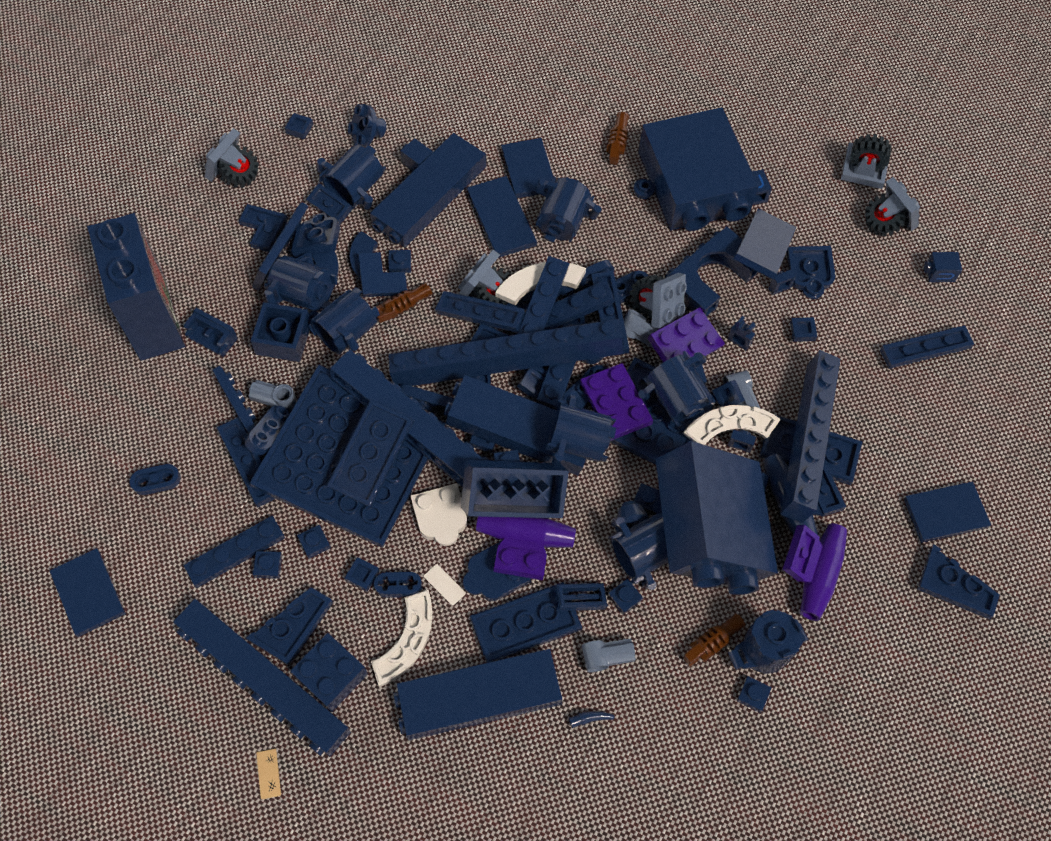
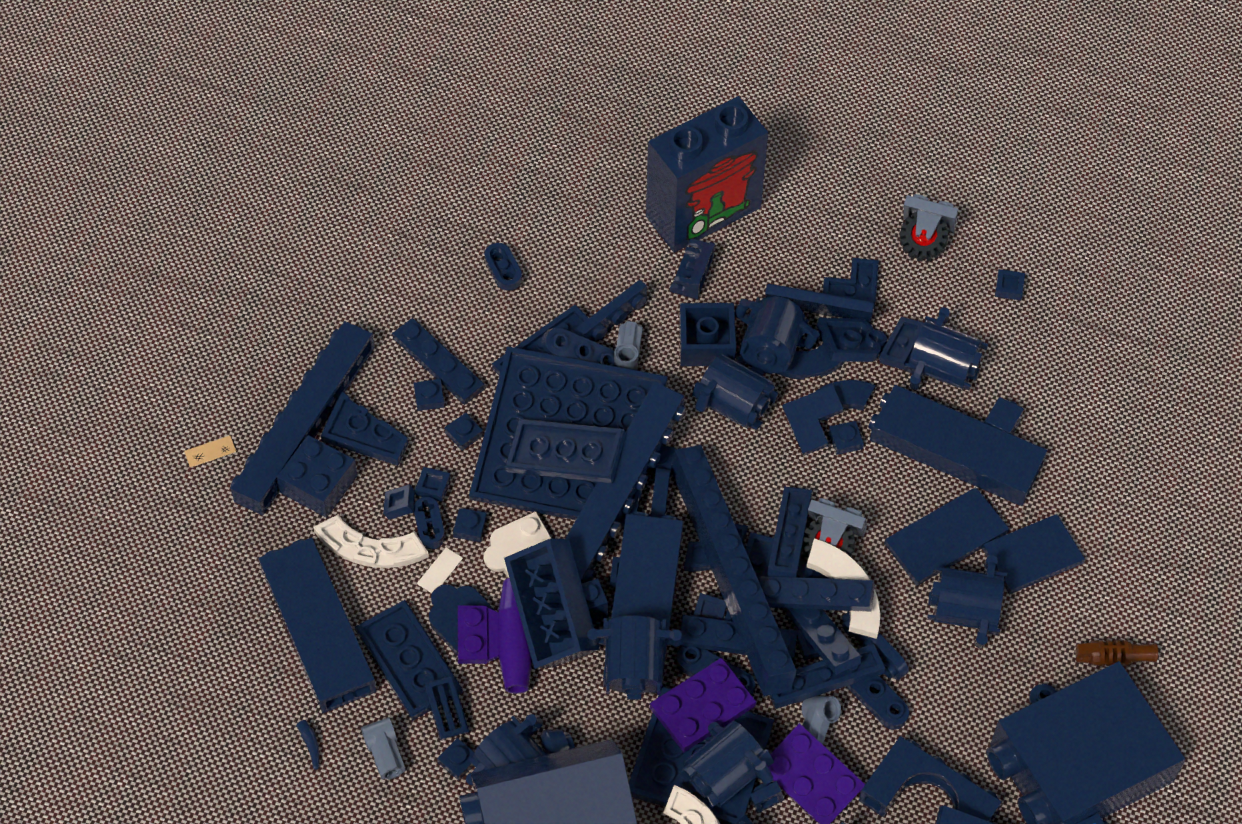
camera: 80 degrees right, 5 degrees down
dark blue tile [50,548,126,637] -> none
dark blue plate [348,104,386,147] -> none
reddish brown hinge [376,283,432,323] -> none
sand blue plate [630,273,687,329] -> none
none -> dark blue plate [383,484,415,520]
none -> dark blue plate [453,508,487,542]

